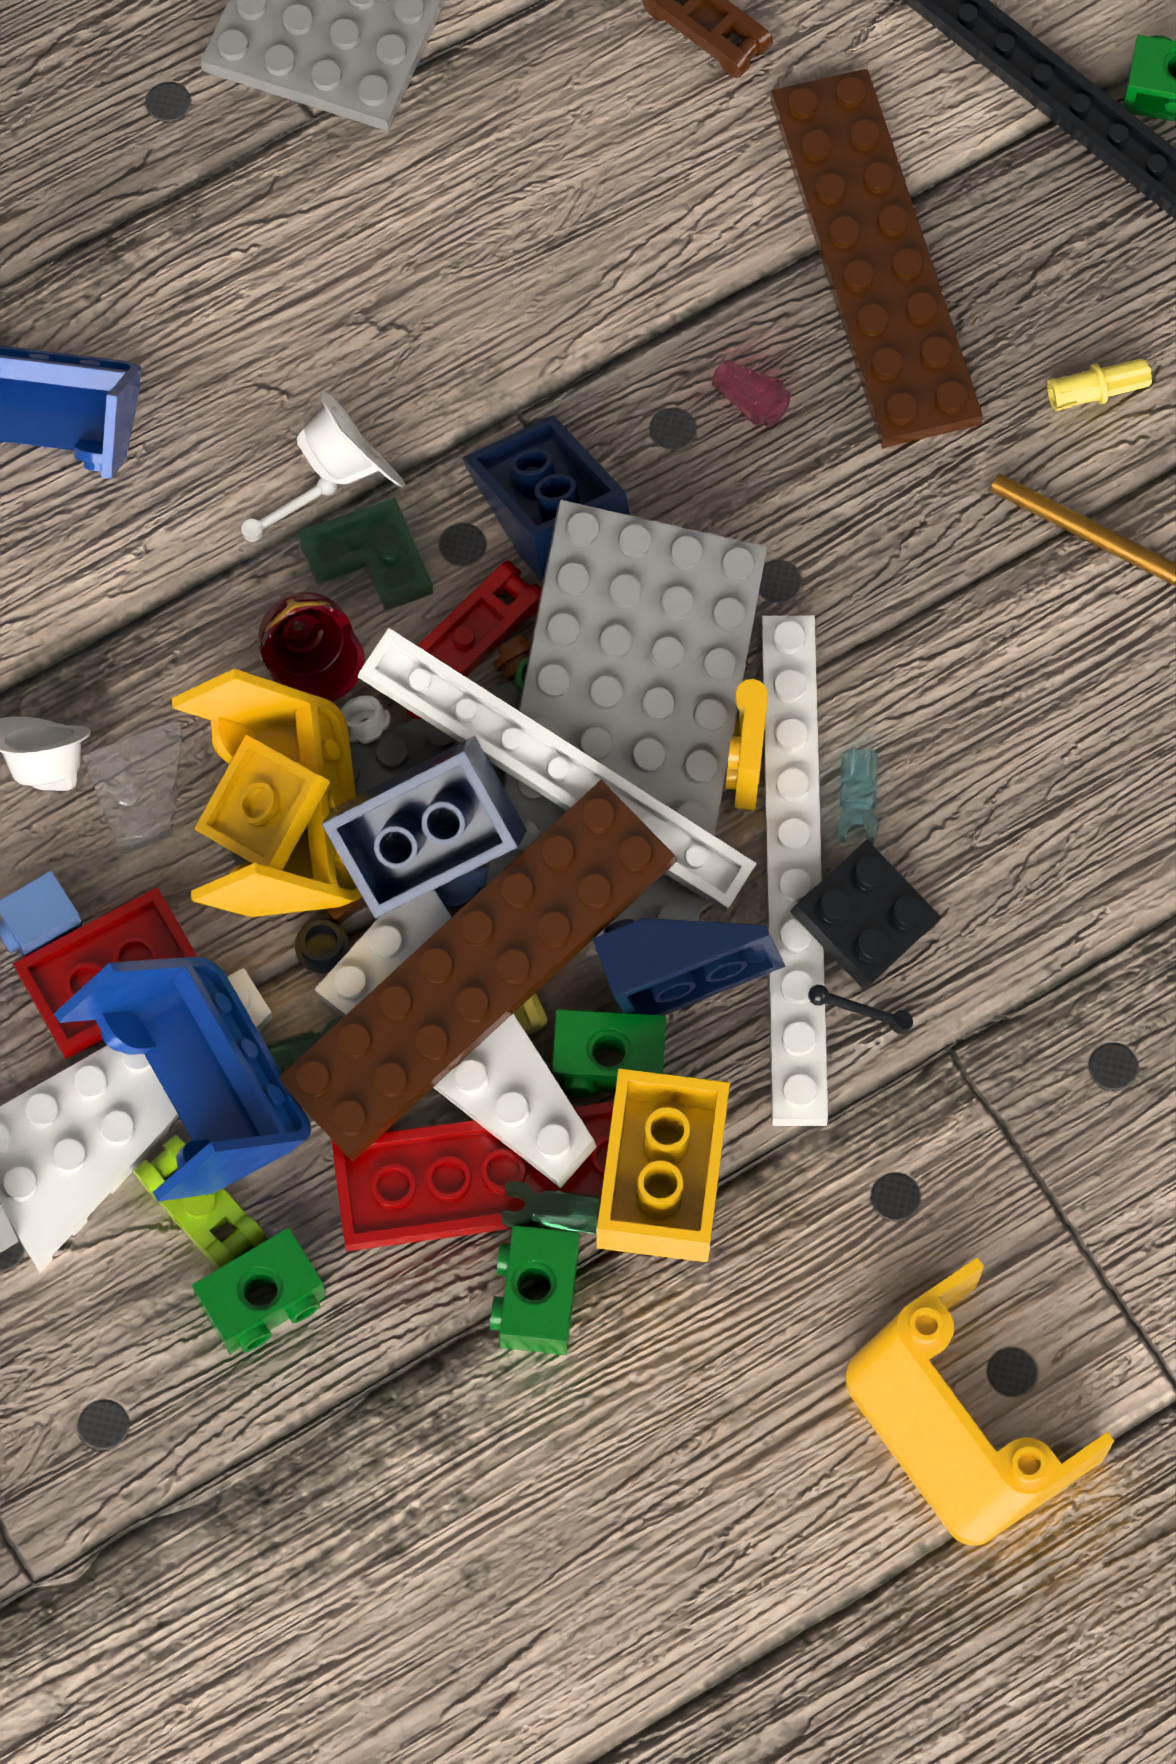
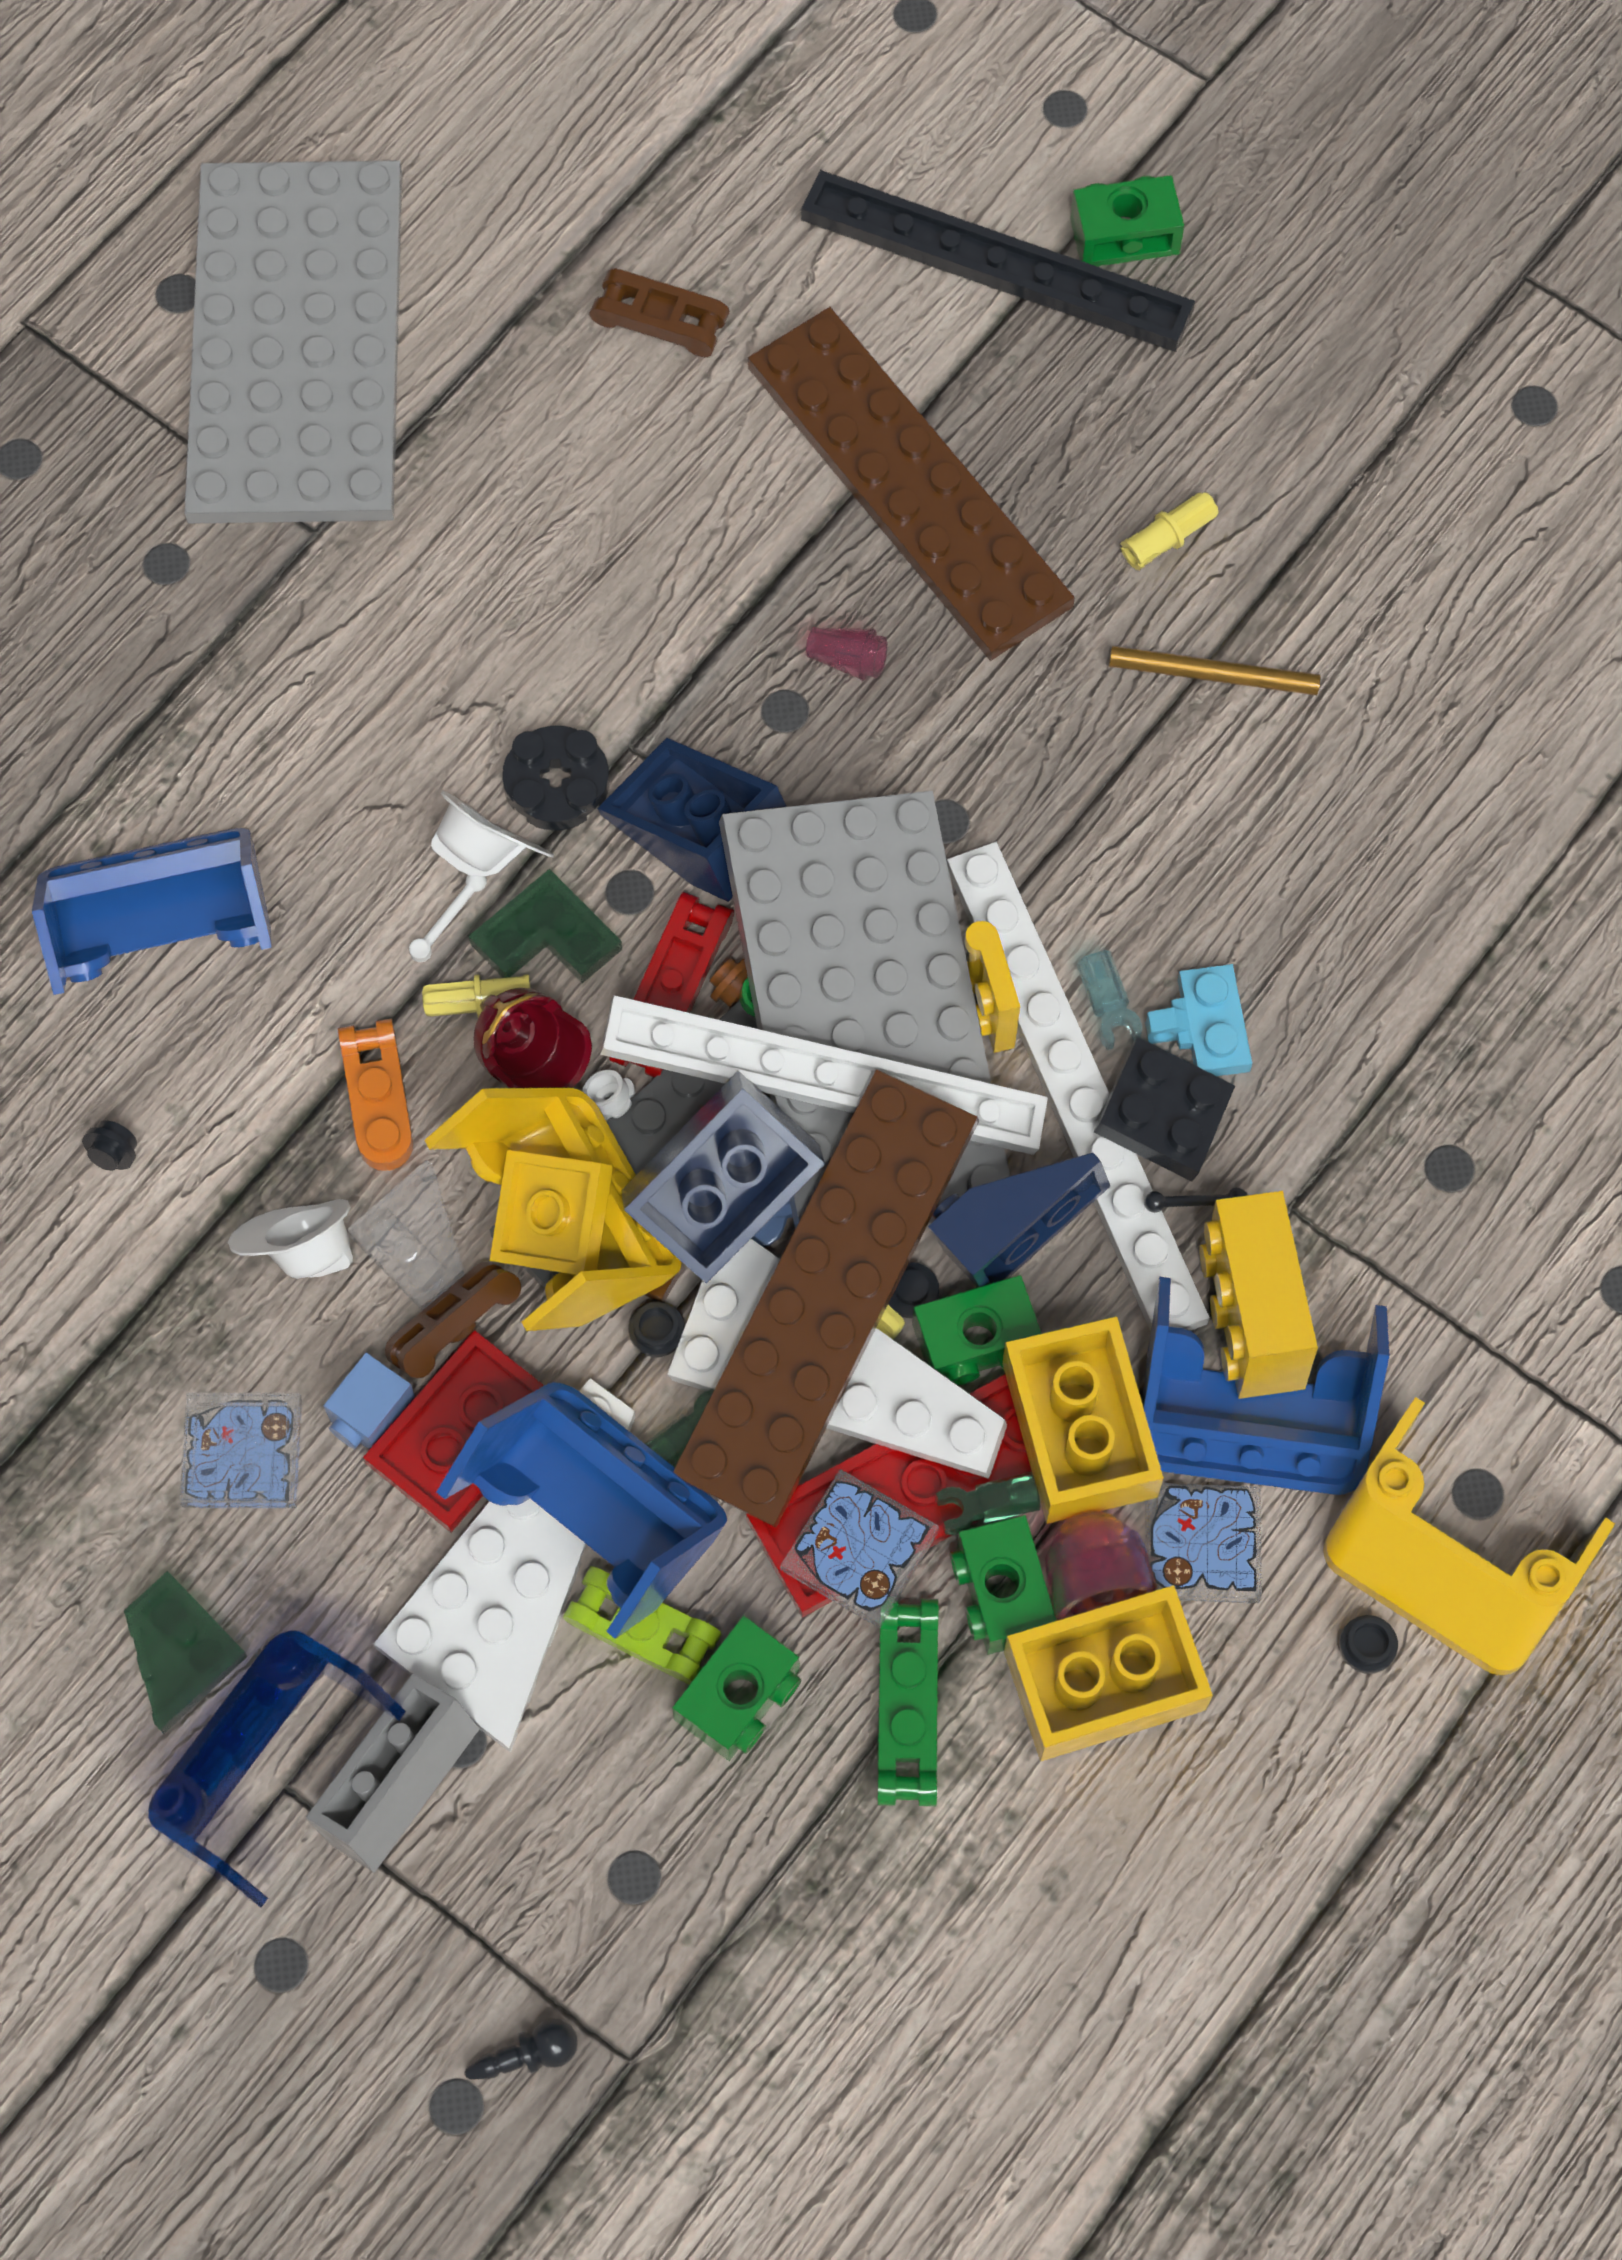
camera: 20 degrees left, 0 degrees up
none -> orange plate [338,1018,413,1171]
none -> reddish brown plate [385,1261,521,1378]
none -> light yellow axle [422,974,530,1018]
none -> black plate [502,726,610,831]
none -> tile [780,1469,939,1628]
none -> green plate [877,1598,939,1807]
none -> black plate [888,1262,939,1318]
none -> yellow brick [1004,1585,1213,1762]
none -> clear pink helmet [1045,1510,1157,1621]
none -> blue windscreen [1142,1276,1390,1495]
none -> medium azure hinge [1145,964,1252,1076]
none -> tile [1145,1483,1262,1603]
none -> yellow brick [1199,1191,1318,1399]
none -> black plate [1339,1615,1398,1674]

